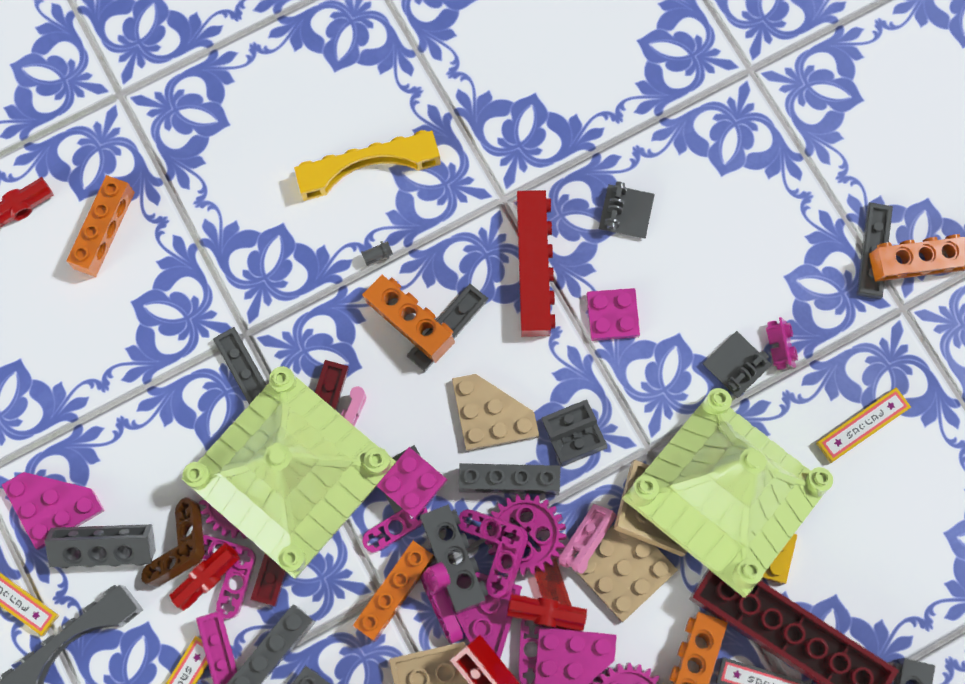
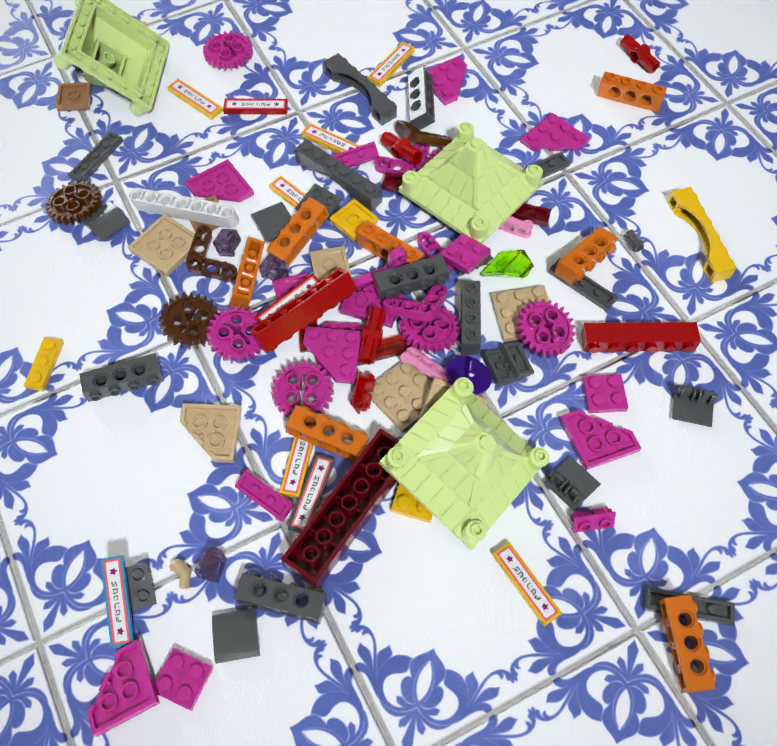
camera: 90 degrees right, 15 degrees down
none -> yellow plate [329,199,378,242]
none -> red hinge [350,371,376,414]
none -> dark purple shield [445,356,492,395]
none -> clear neon green slope [480,249,534,278]
none -> dark pink gear [515,299,576,358]
none -> dark pink plate [520,113,590,151]
none -> dark pink plate [560,410,642,470]

